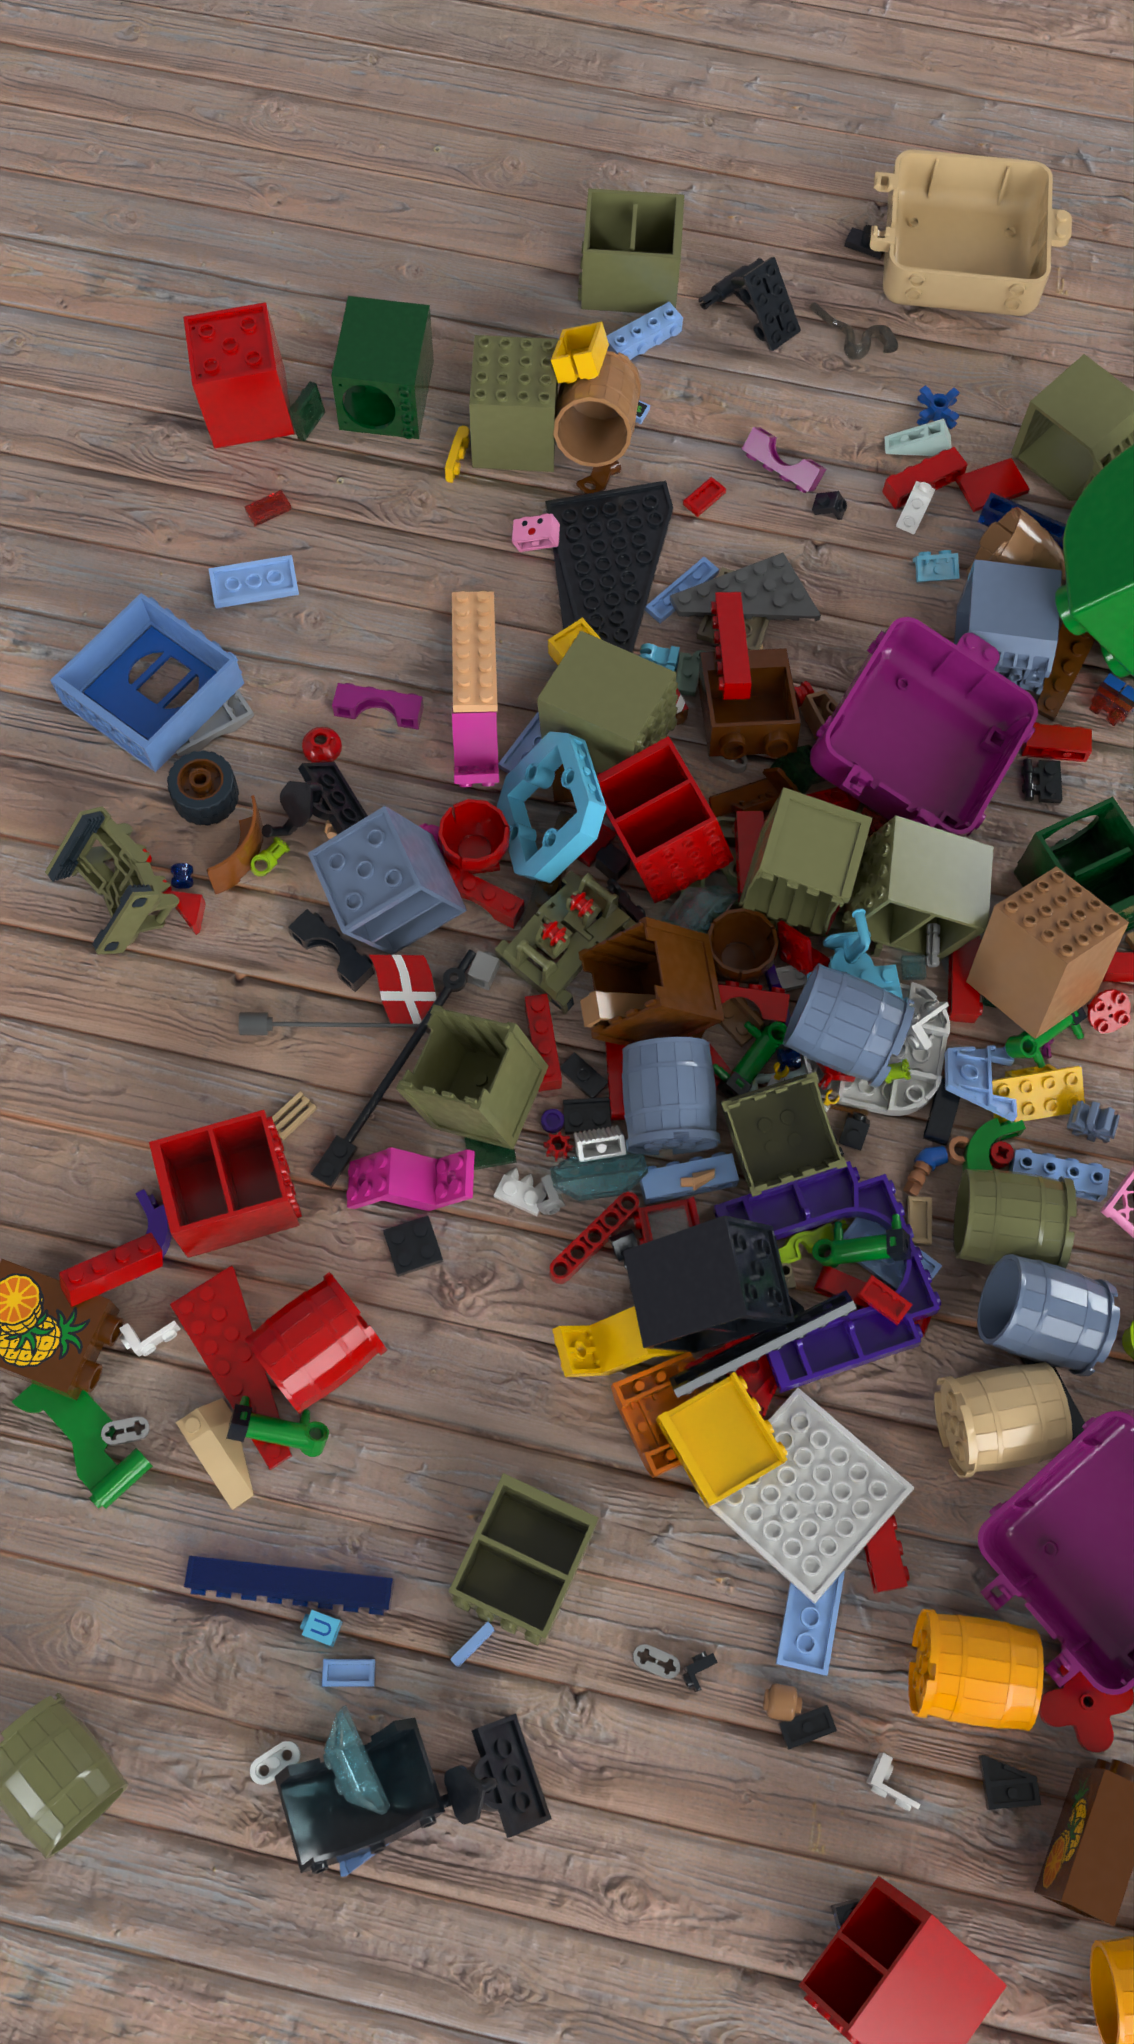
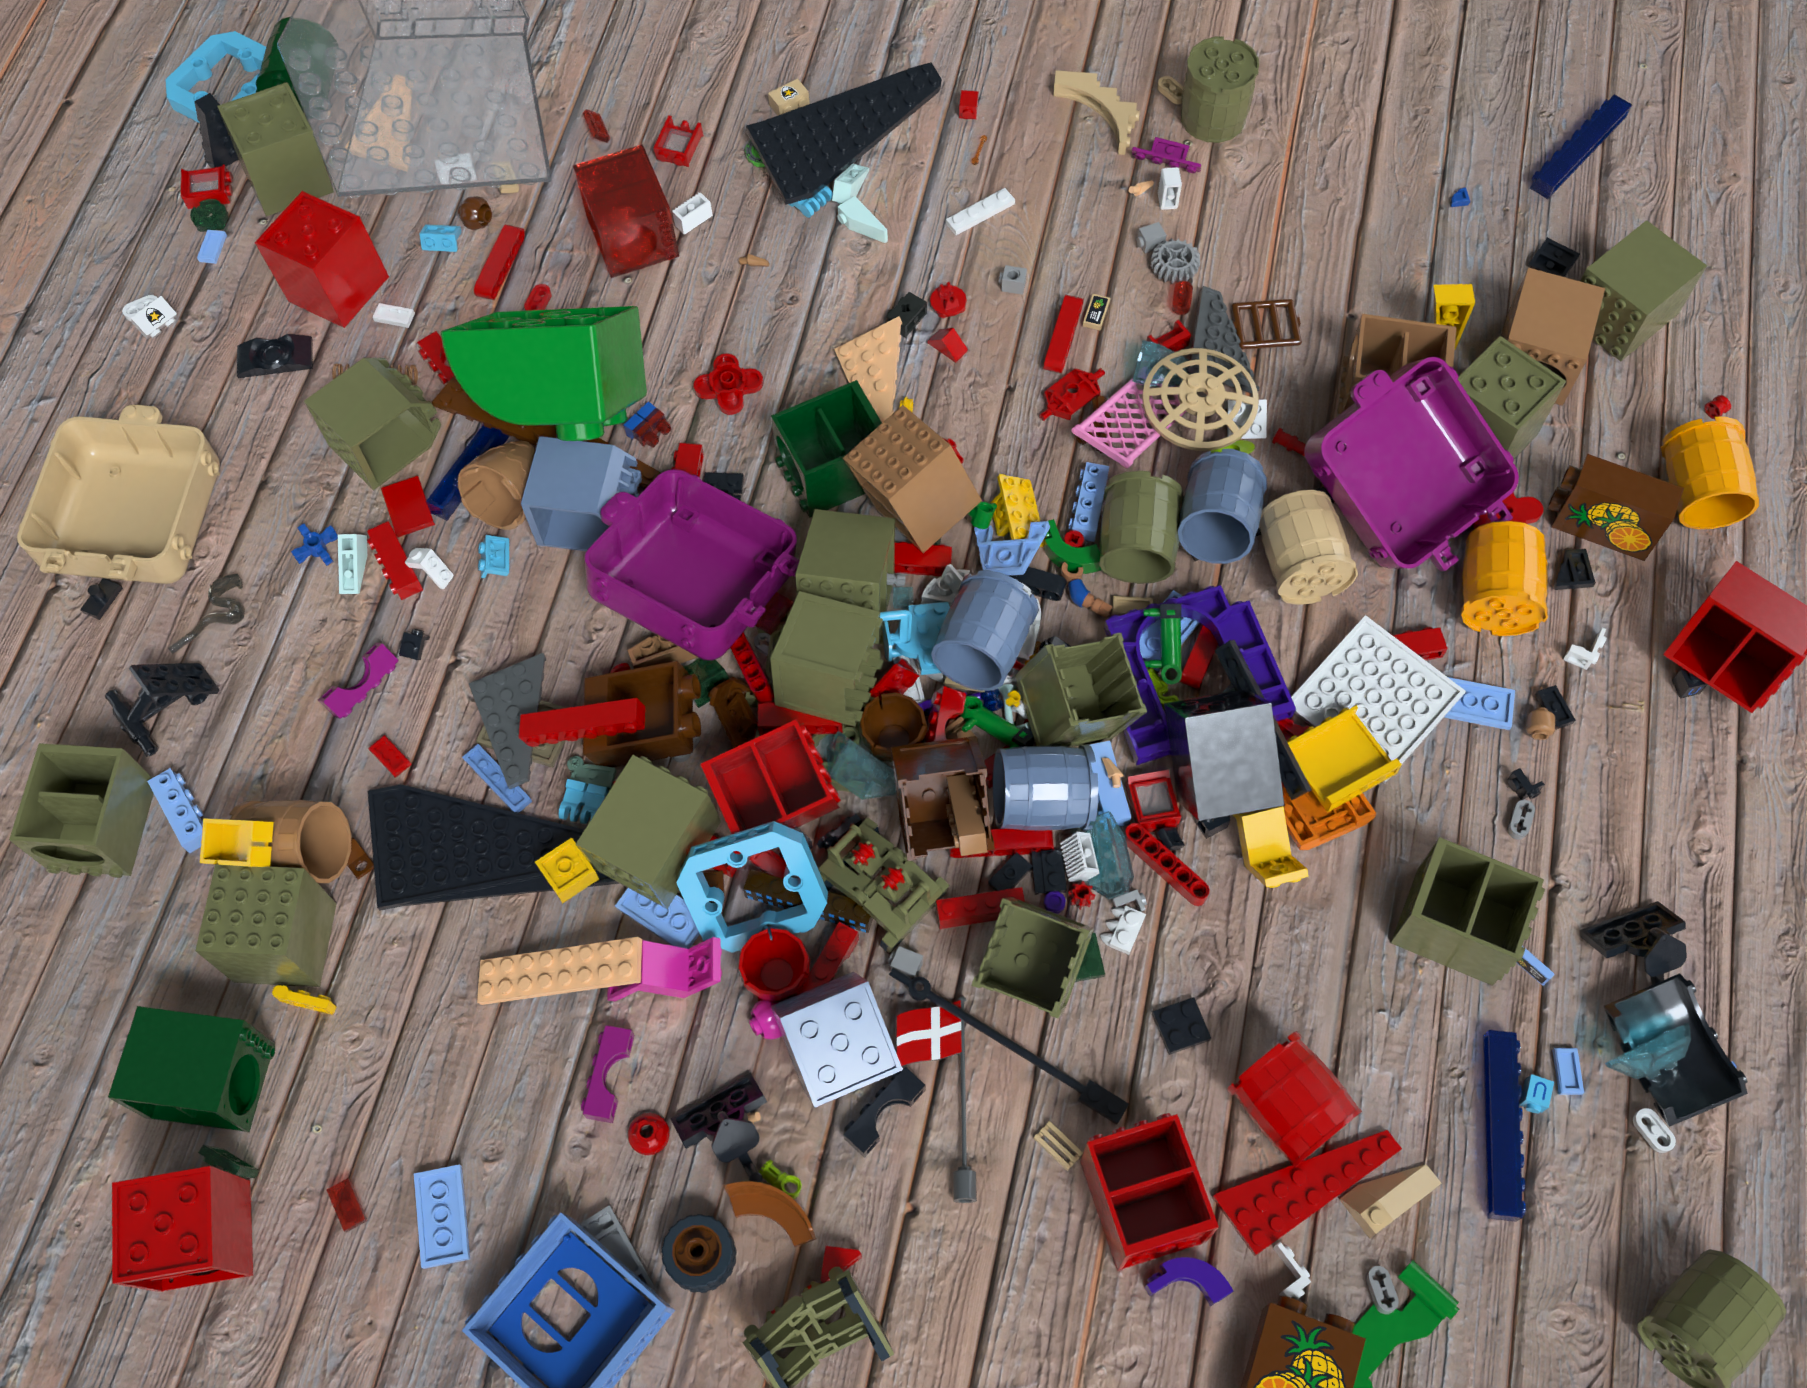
camera: 85 degrees left, 5 degrees down
red brick [59,1232,163,1307] -> none
clear blue wheel [171,863,194,889] -> none
green piece [226,1396,329,1457] -> none
dark pink bracket [346,1147,475,1211] -> none
bright pink brick [512,513,560,552] -> none
red plate [857,1275,913,1326] -> none
sand blue gear [1067,1101,1120,1143] -> none

